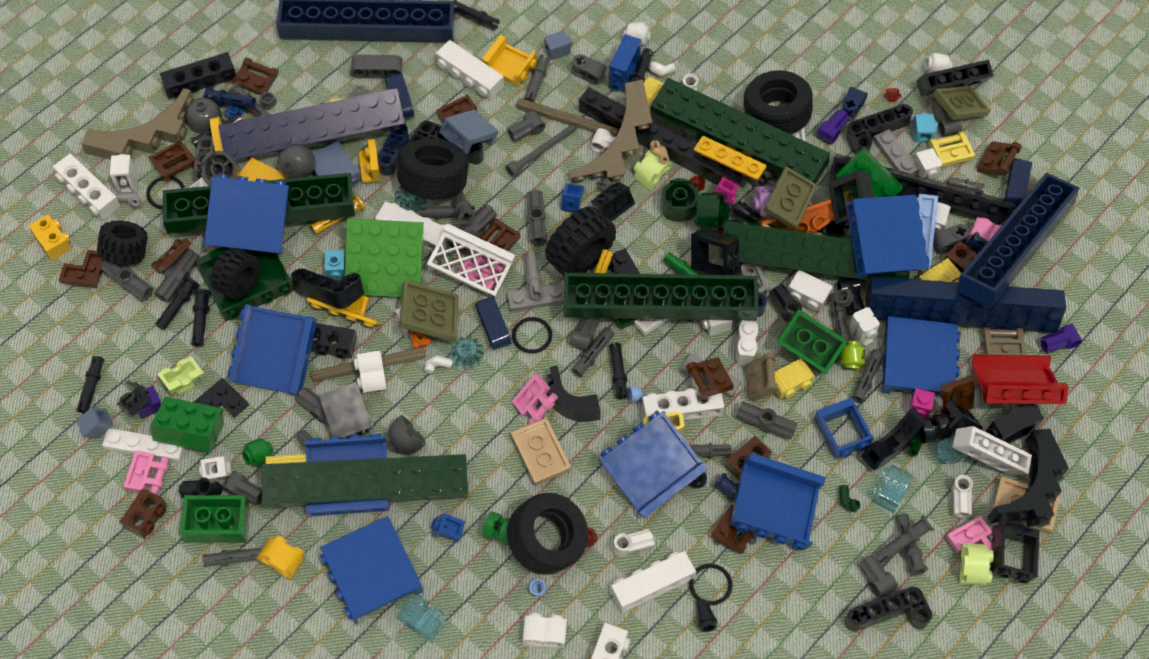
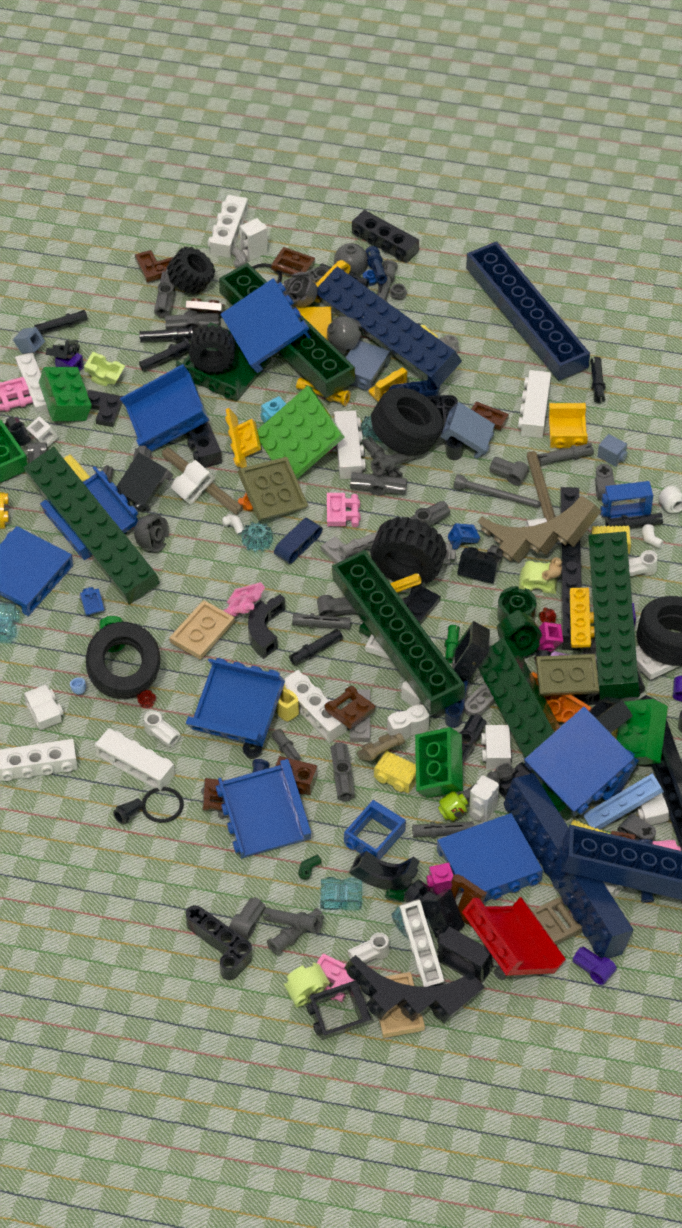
camera: 60 degrees right, 10 degrees down
yellow brick [28,214,71,261] -> none
dark tan arch [81,89,194,160] -> none
reddish brown plate [232,57,279,96] -> none
green head [242,438,274,467] -> none
black beam [291,268,365,309] -> none
dark grey beam [351,55,403,79] -> none
dark blue beam [385,73,415,118] -> none
white fence [427,223,515,297] -> none
reddish brown plate [480,218,521,251] -> none
black tyre [512,317,552,353] -> none
light blue hinge [628,387,643,402] -> none

